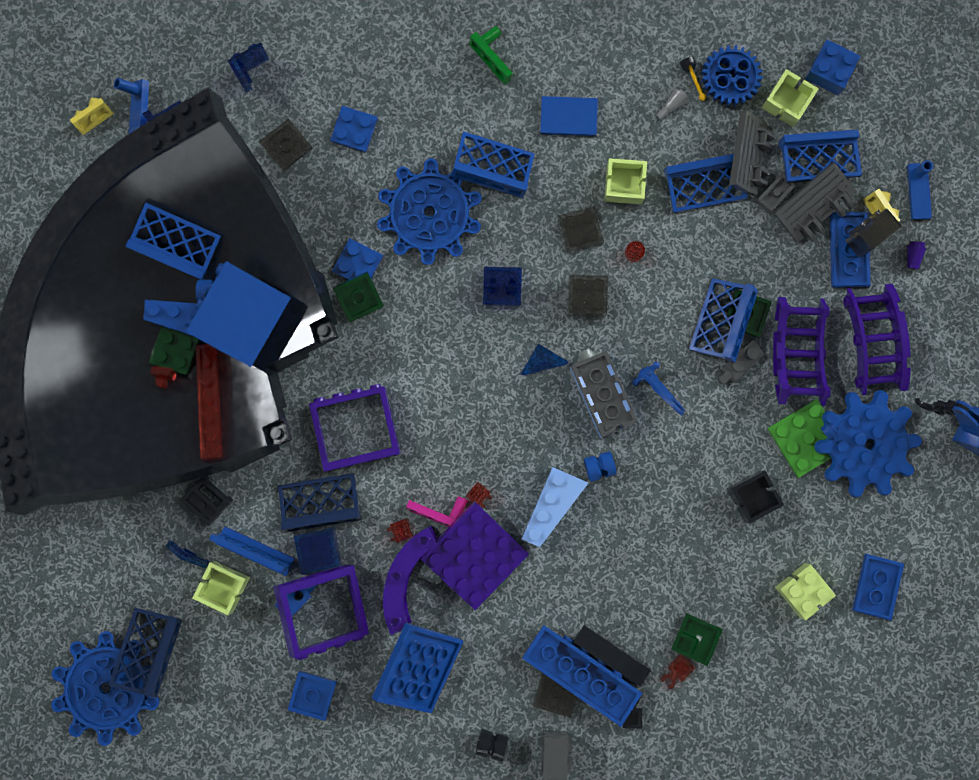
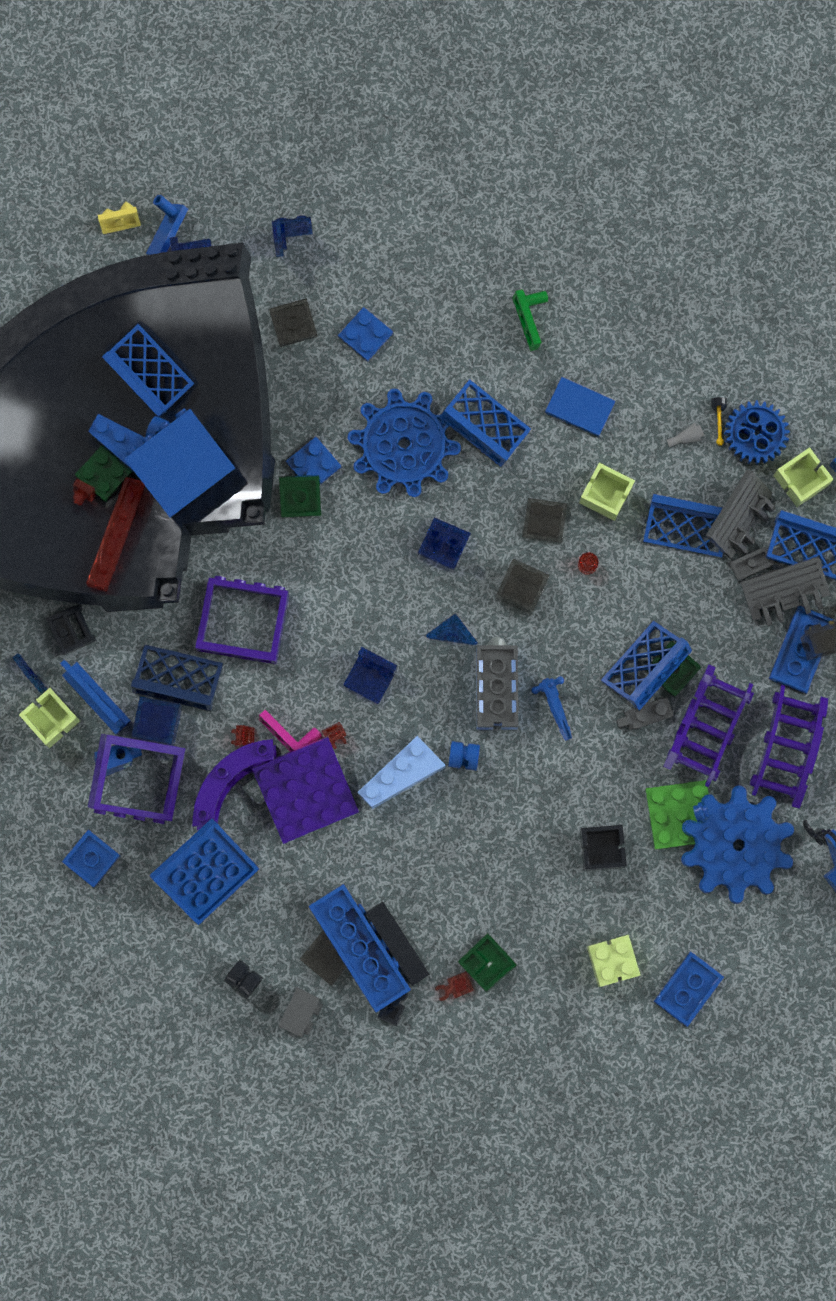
camera: 20 degrees right, 5 degrees down
none -> clear blue bracket [344,647,398,704]

